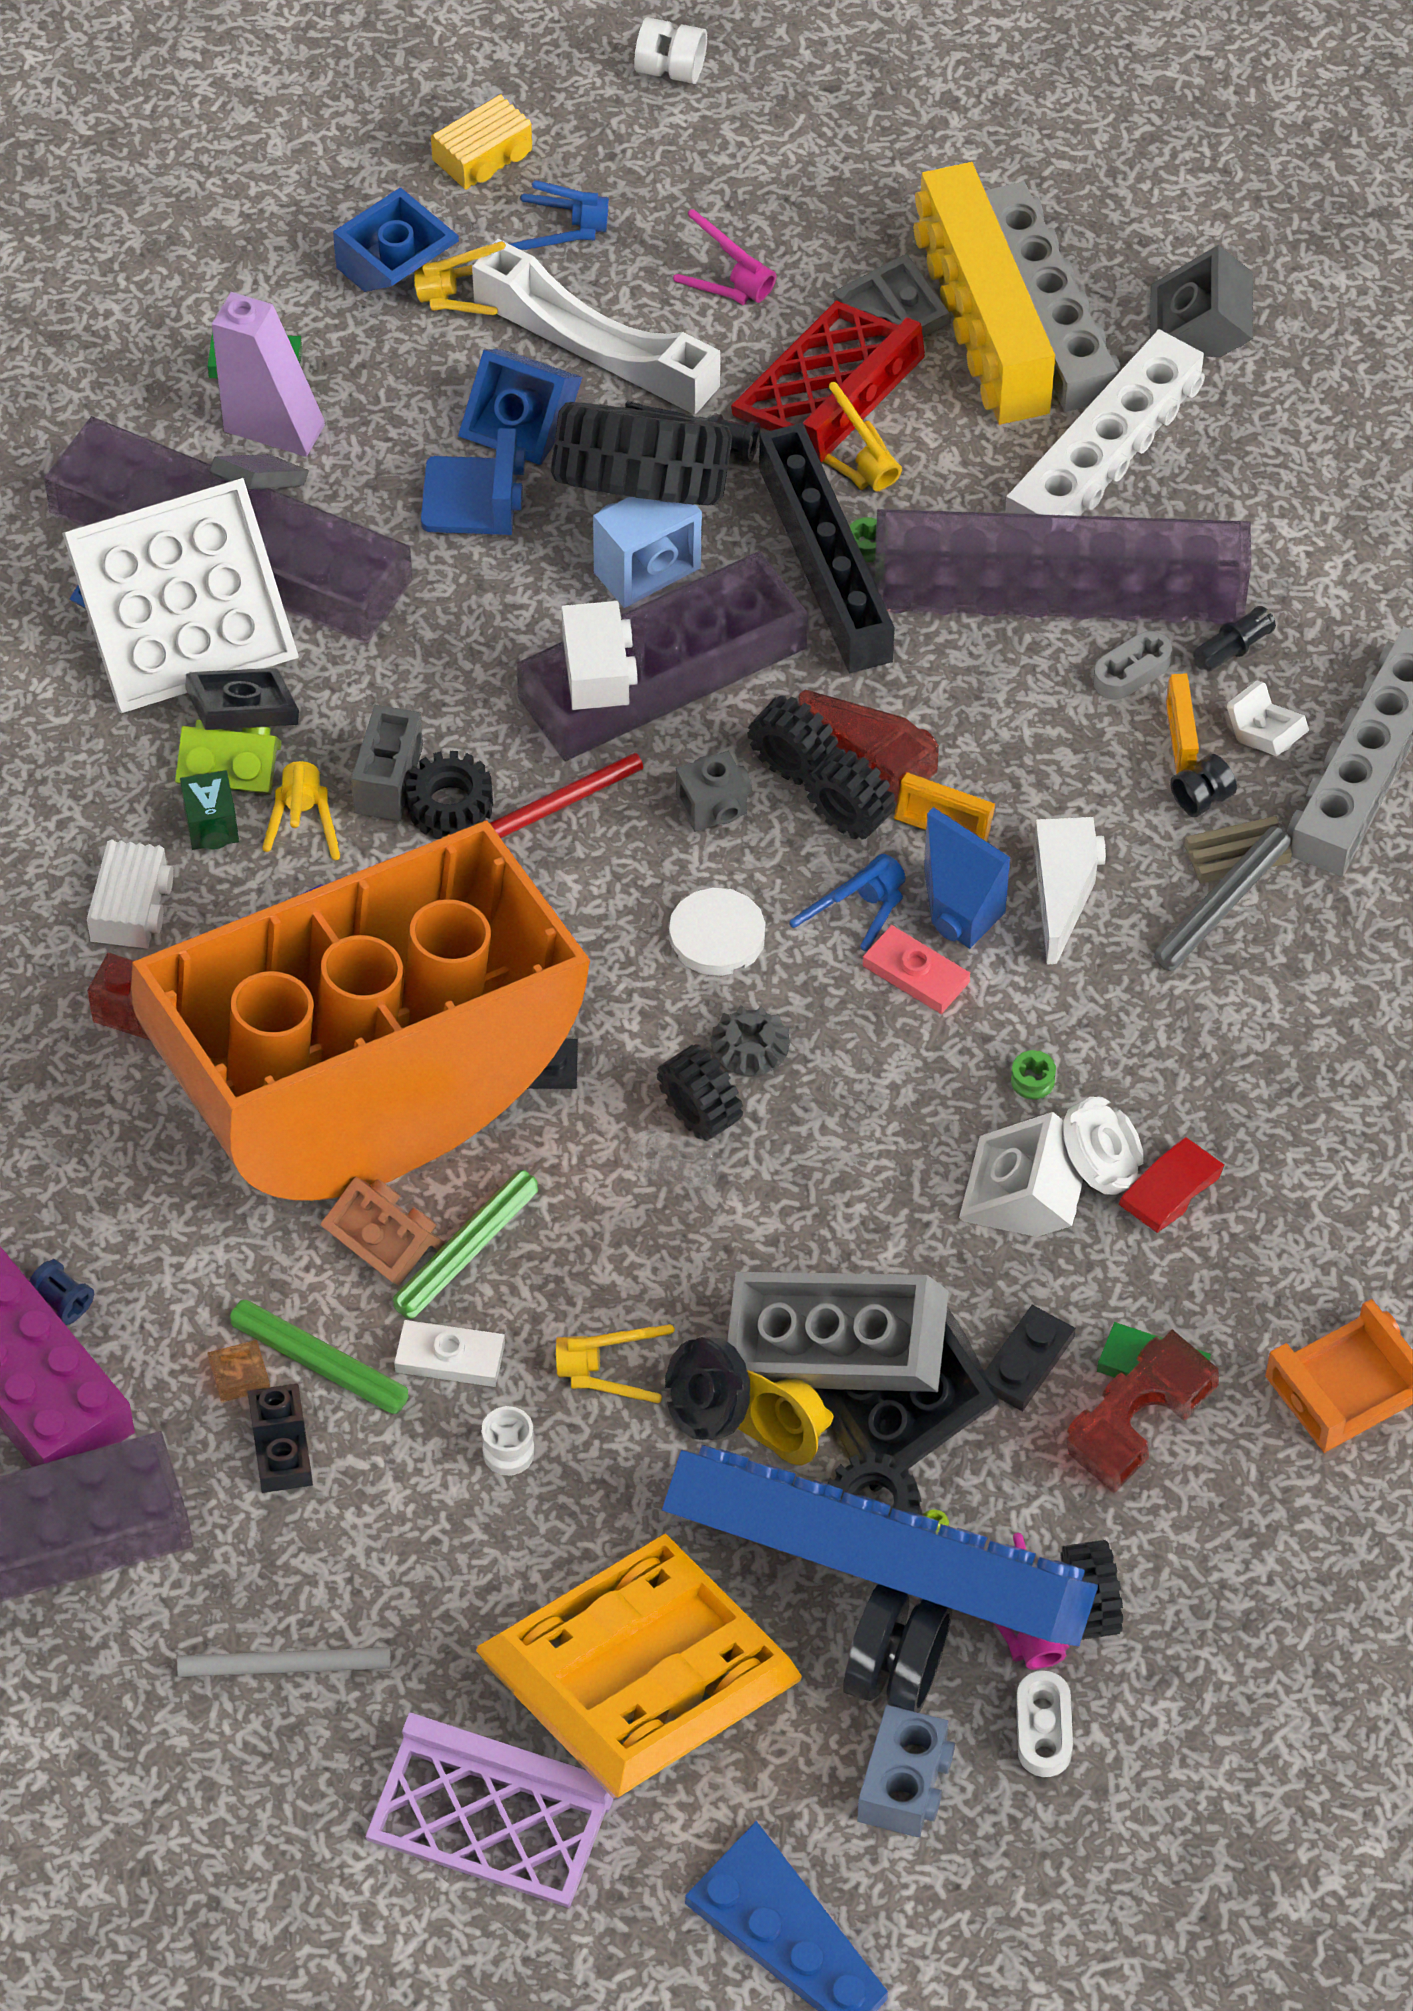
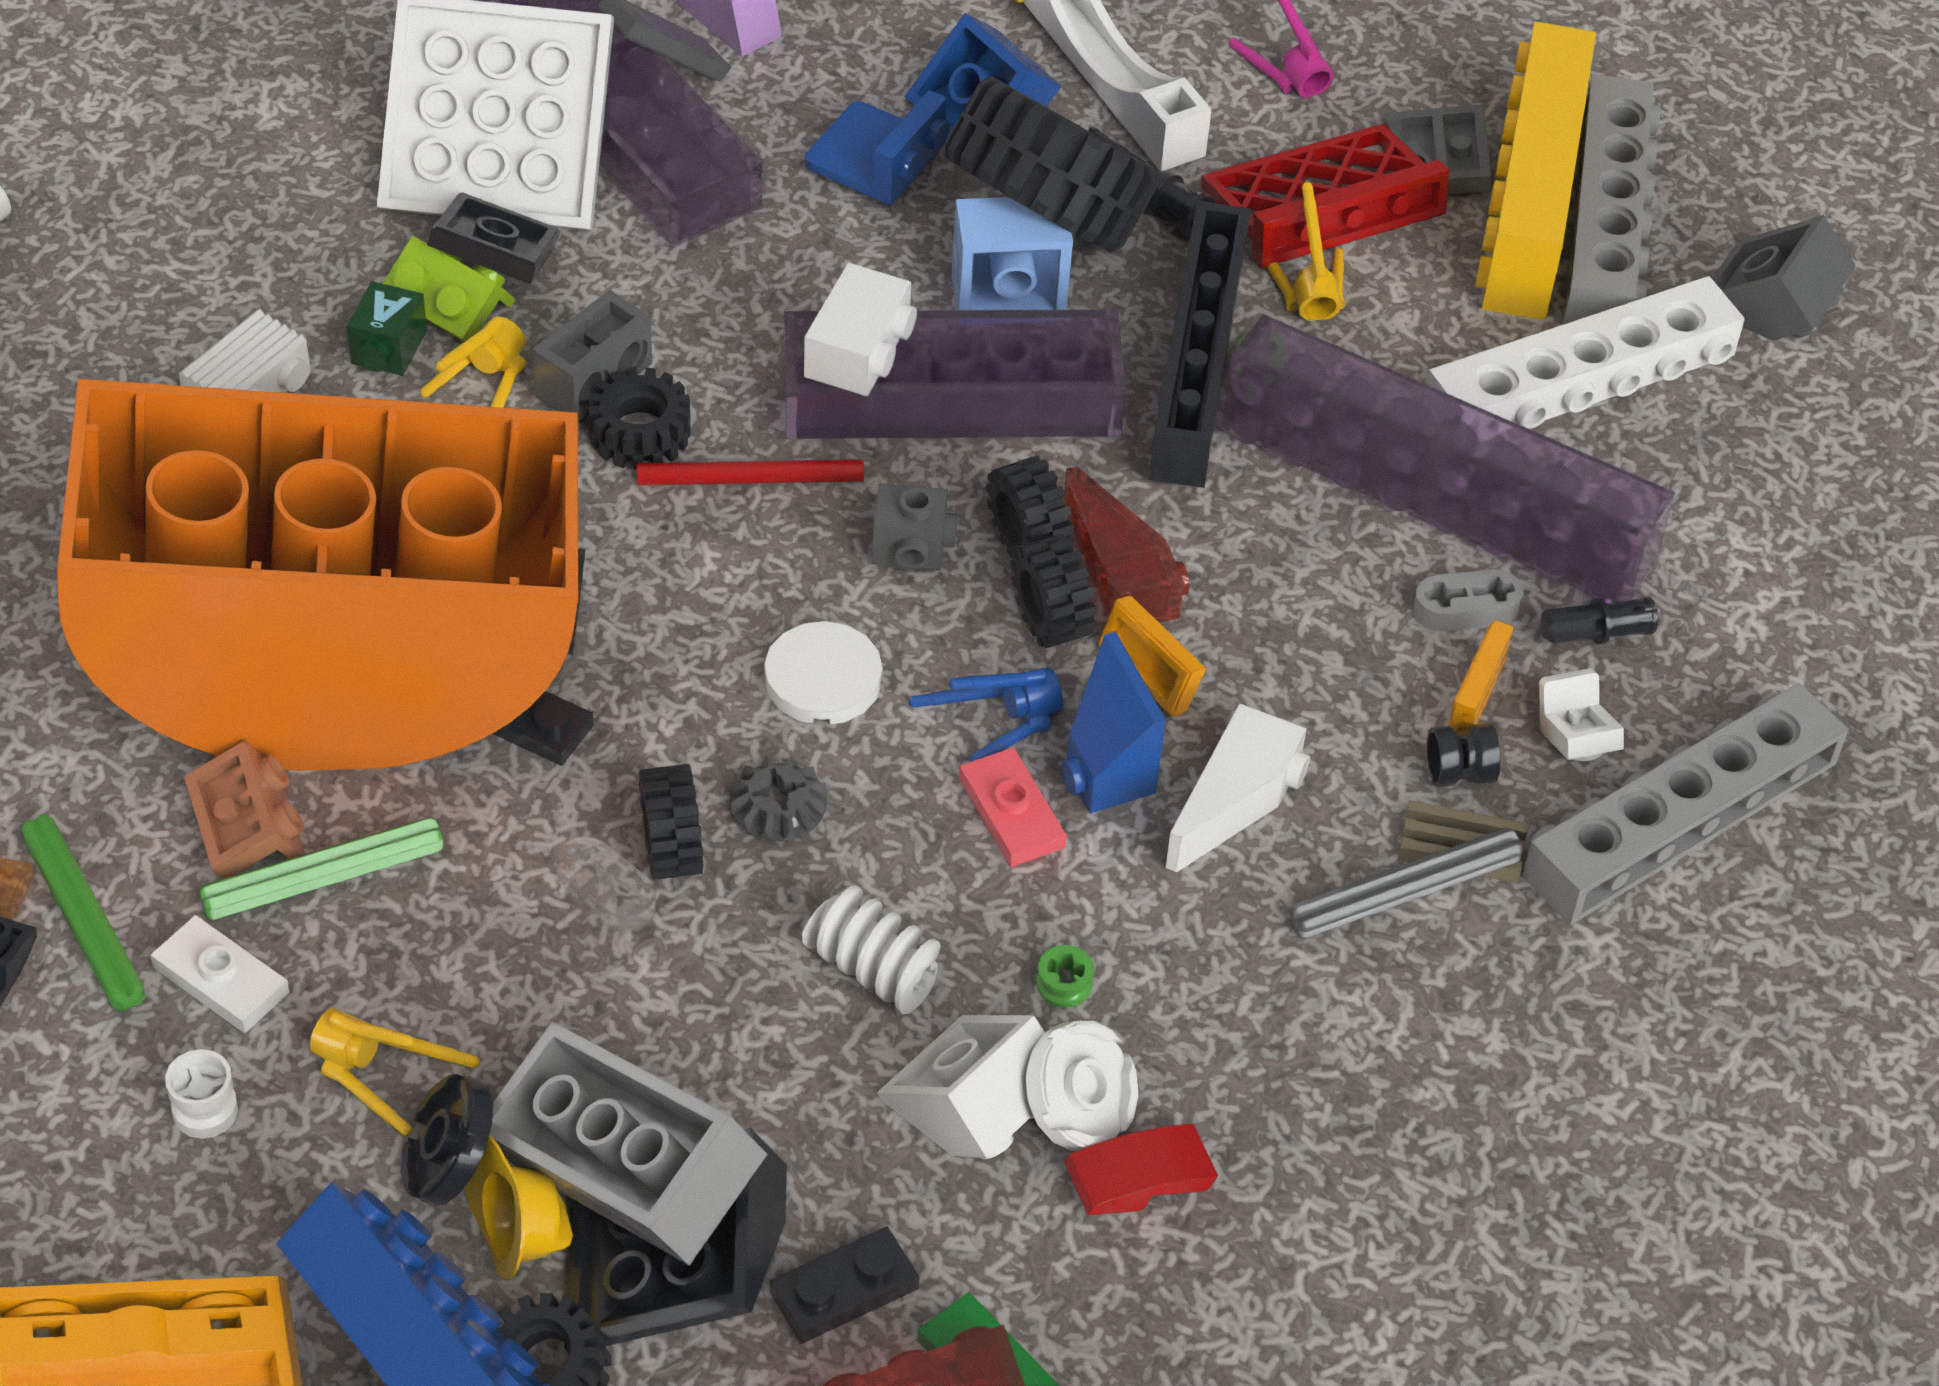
camera: 25 degrees right, 5 degrees down
none -> white piece [802,885,941,1014]

